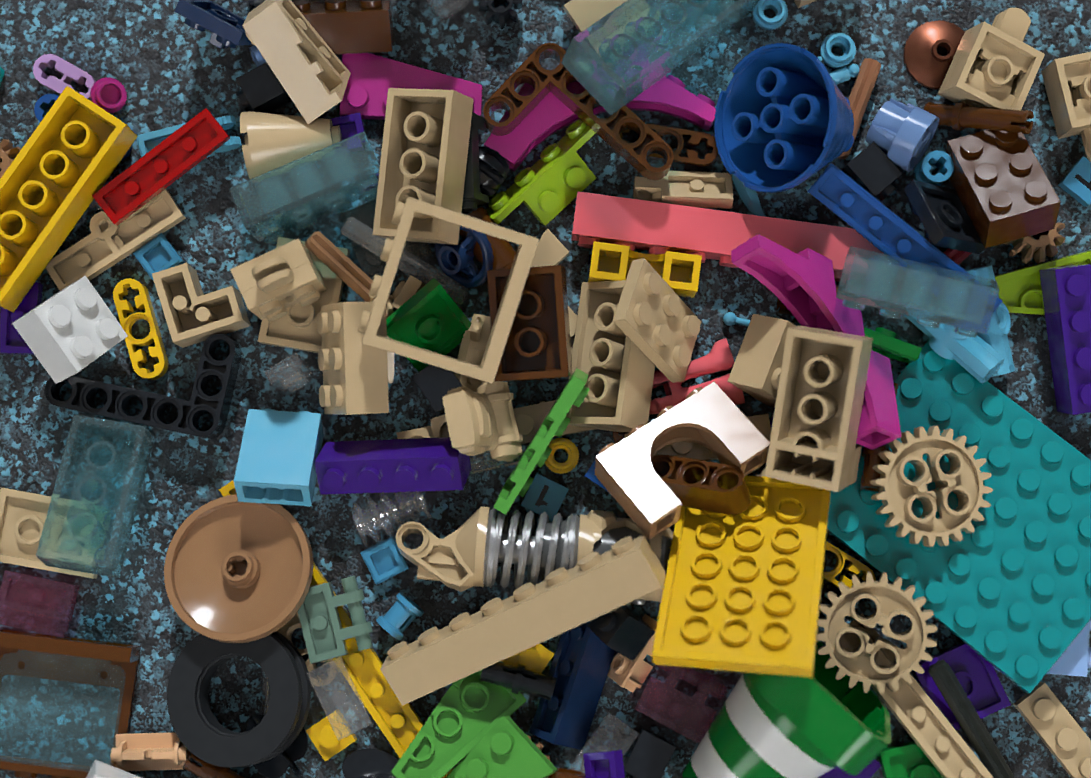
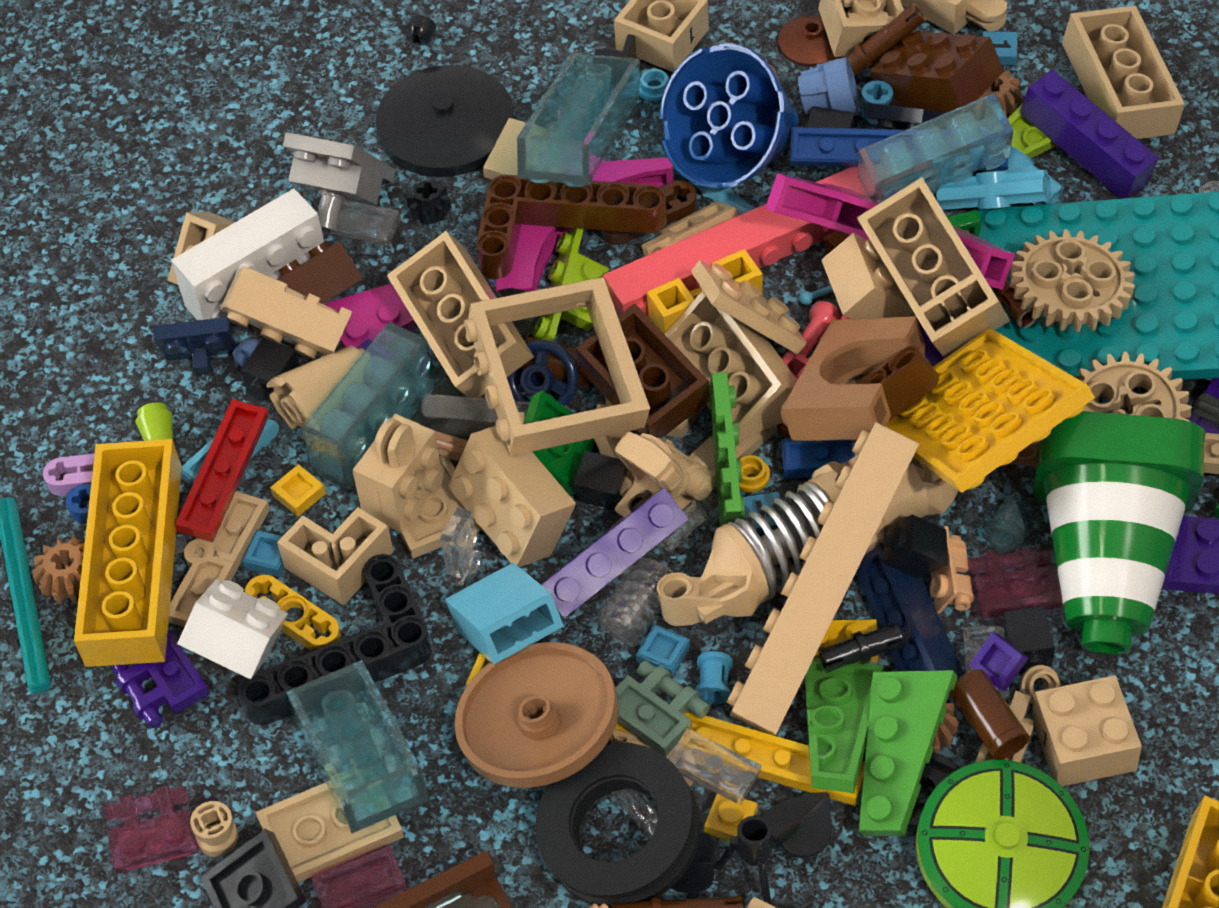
camera: 30 degrees left, 30 degrees down
none -> lime cone [135,402,173,441]
none -> yellow plate [270,464,326,517]

